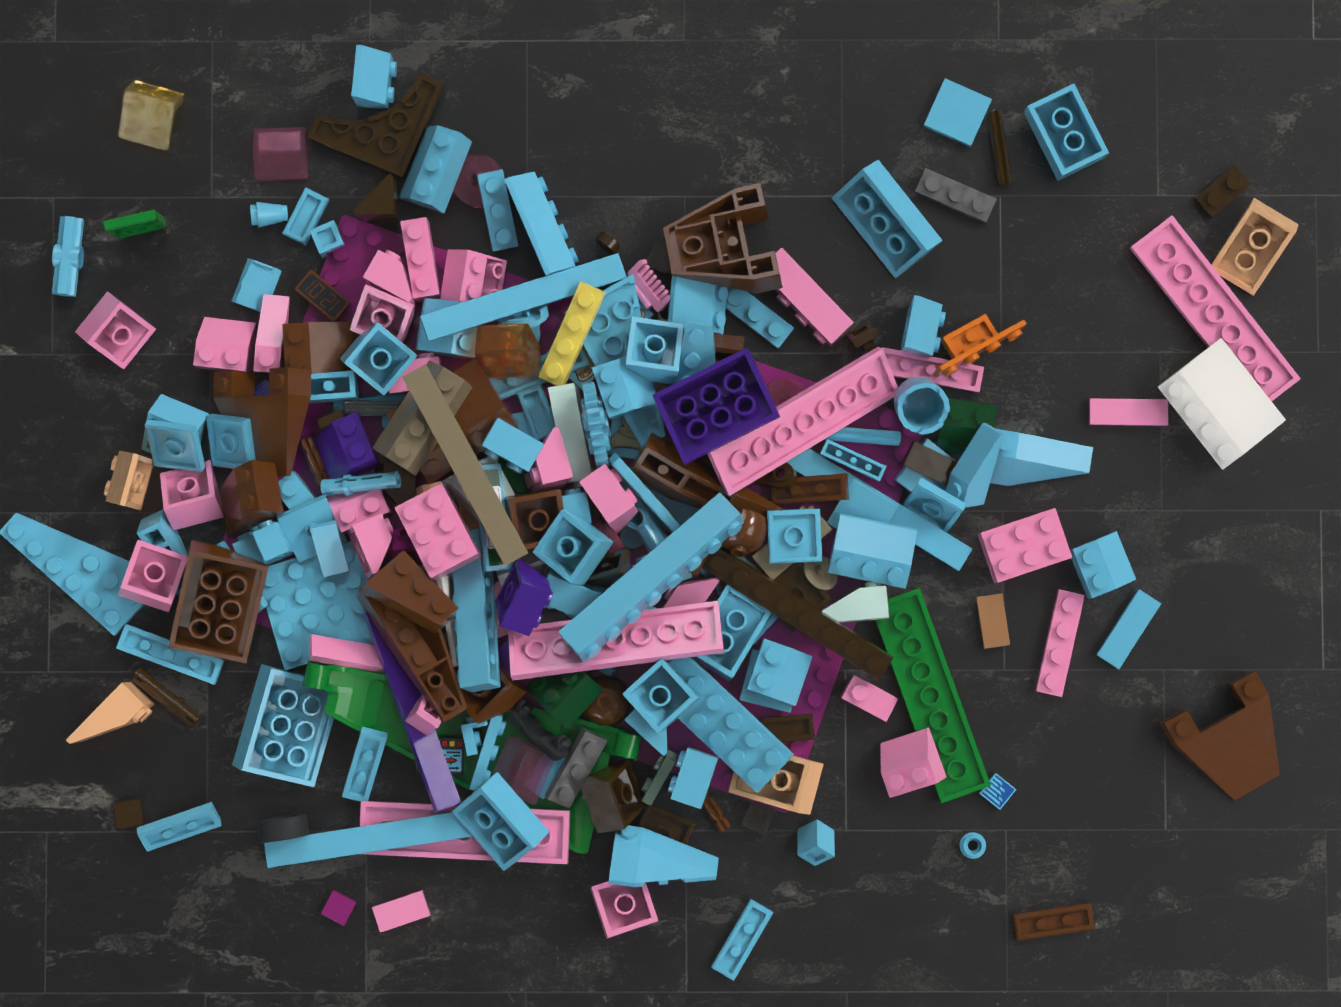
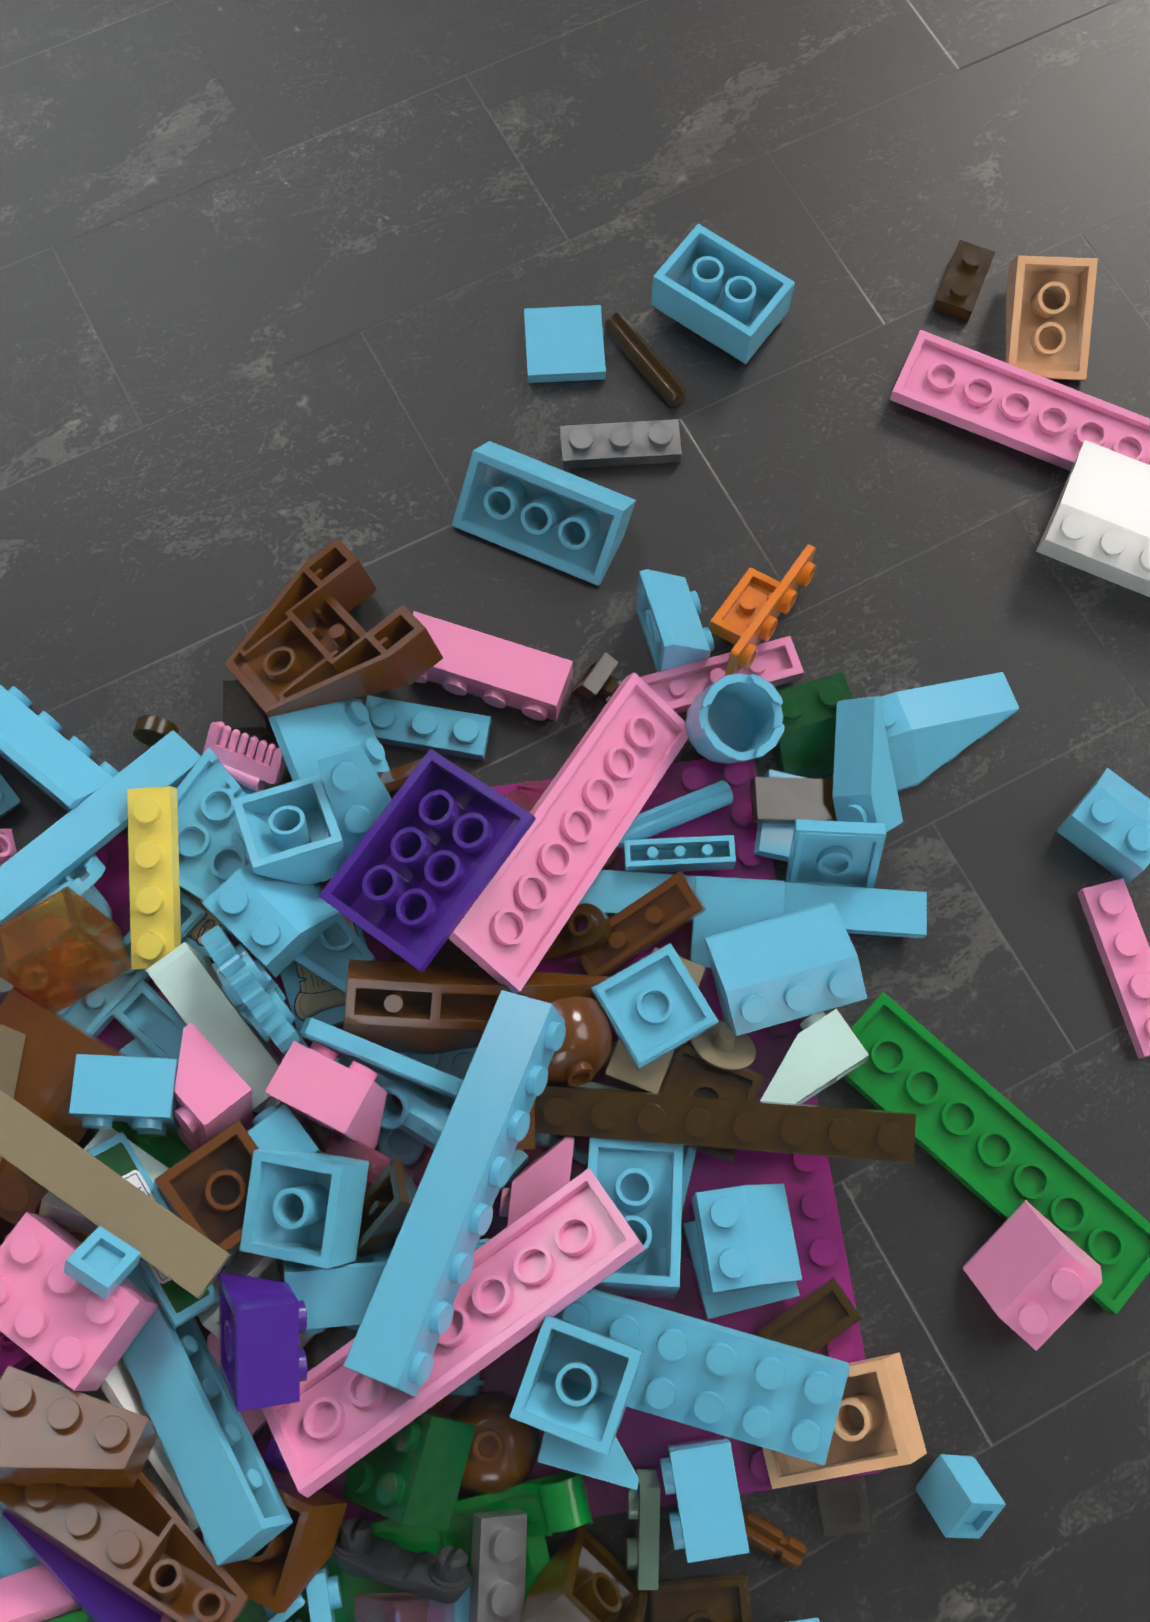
camera: 30 degrees left, 15 degrees down
bright pink slope [840,675,898,722] -> none
medium nougat tile [976,593,1010,649] -> none
bright pink brick [977,508,1072,583] -> none
bright pink tile [1089,398,1168,426] -> none
none -> medium azure plate [64,1226,141,1300]

